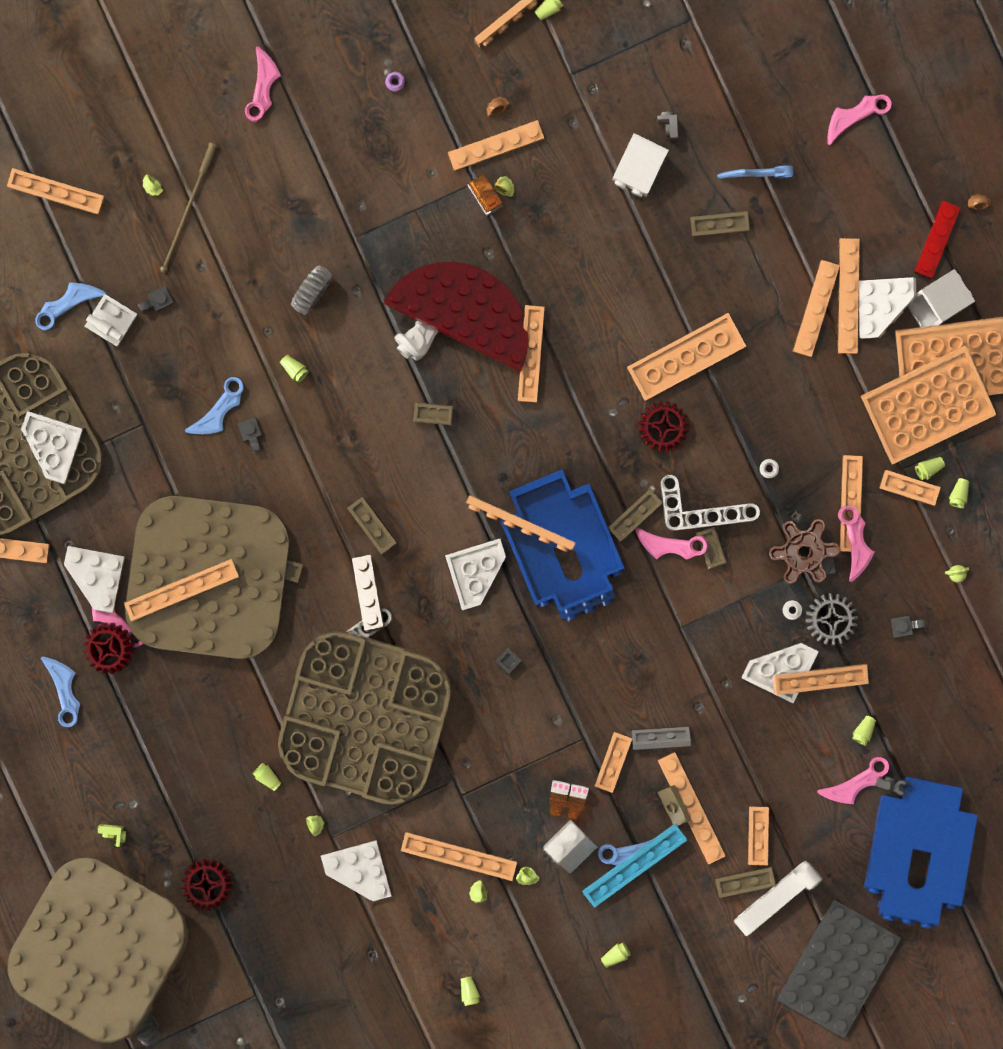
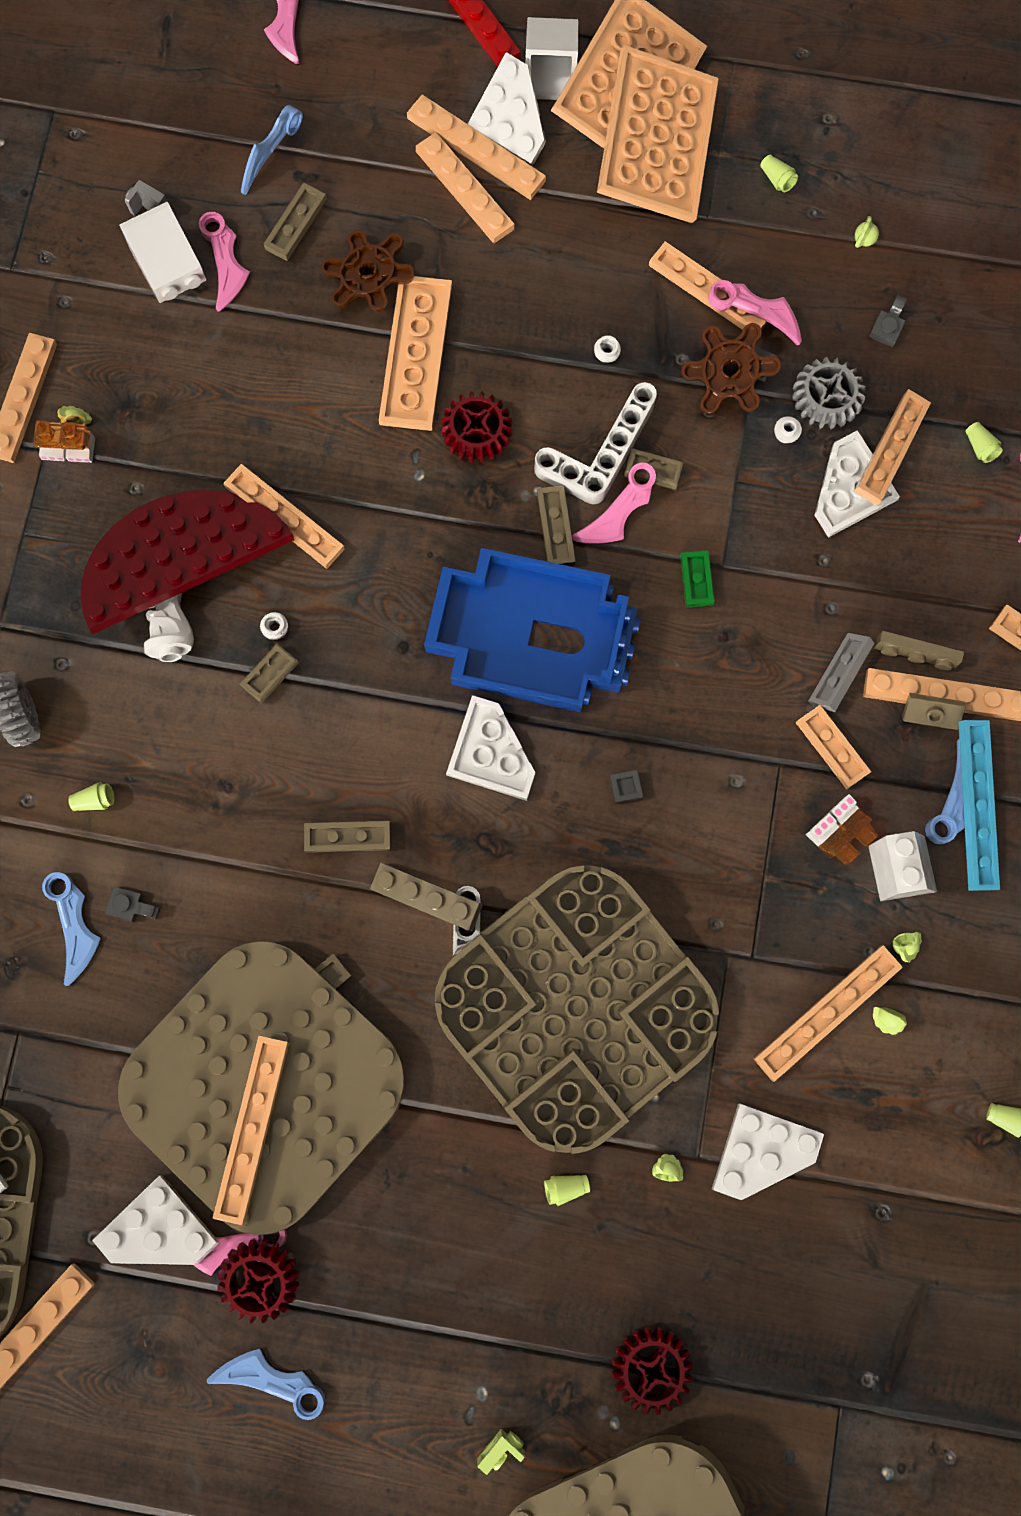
camera: 60 degrees left, 10 degrees down
light nougat plate [466,495,575,552] -> none
light nougat plate [879,470,941,506] -> none
yellowish green cone [915,457,945,480] -> none
none -> bright pink piece [199,212,250,312]
none -> white plate [260,612,288,640]
none -> reddish brown plate [321,230,414,312]
none -> green plate [680,550,714,608]
none -> dark tan plate [873,631,964,670]

